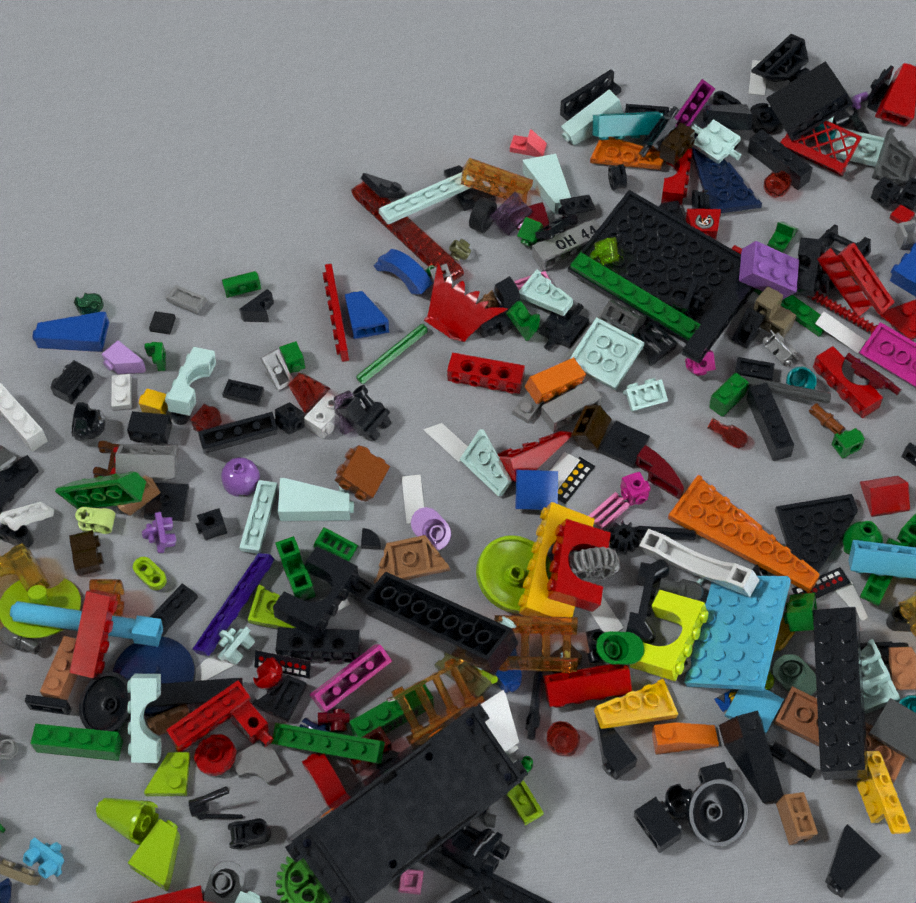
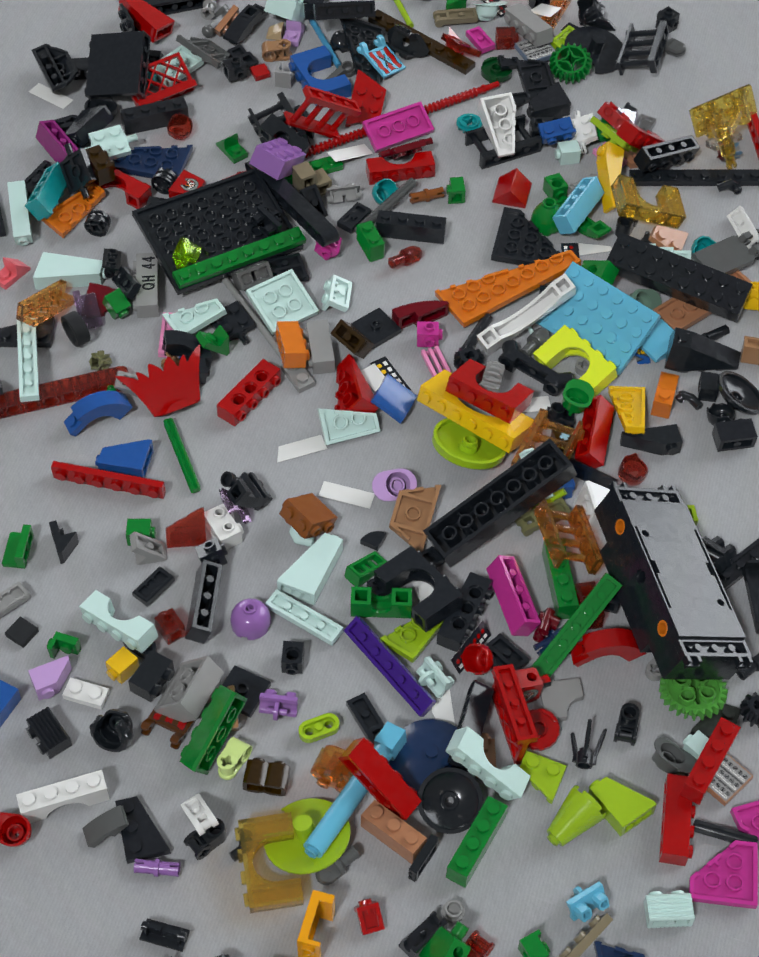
camera: 70 degrees left, 5 degrees down
none -> black arm [675,390,703,410]

